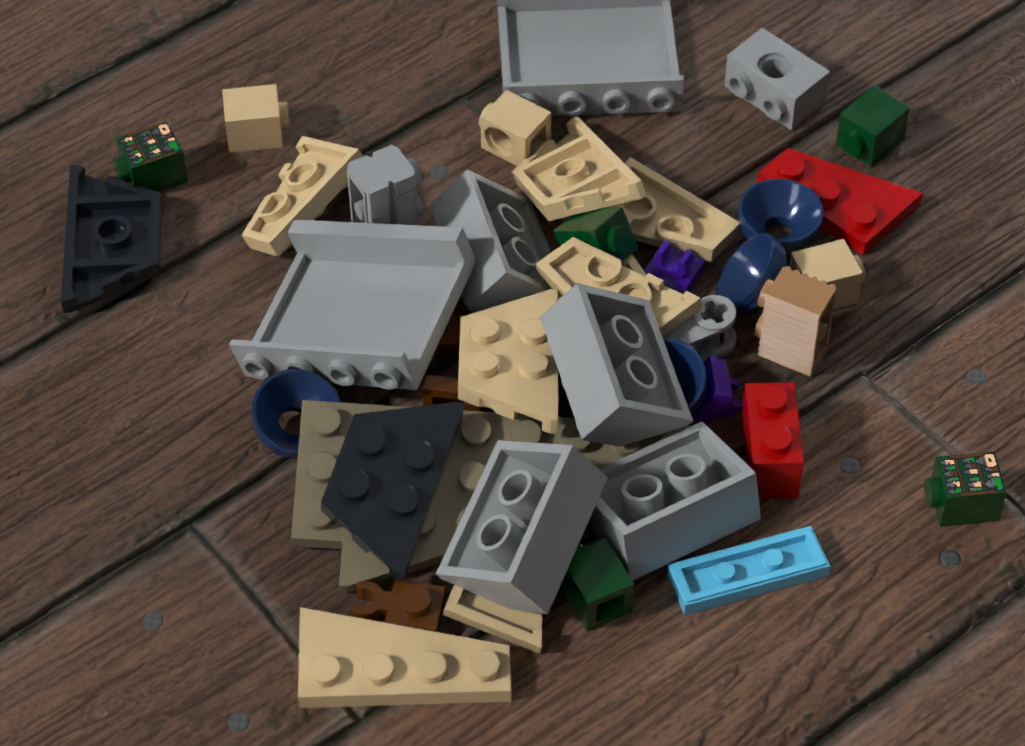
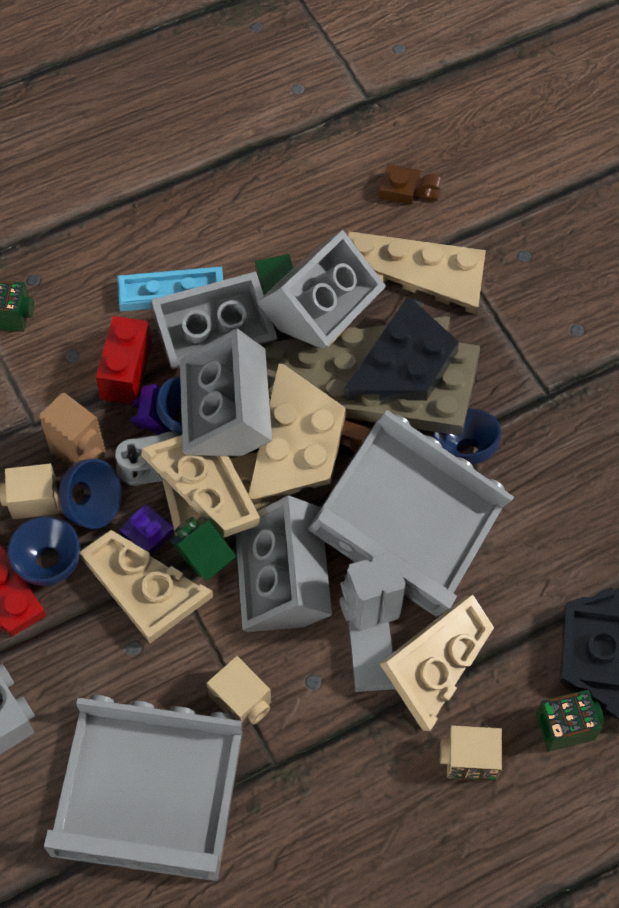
camera: 170 degrees left, 10 degrees up
reddish brown plate [351,580,446,632] -> none
tan wing [512,116,647,221] -> none

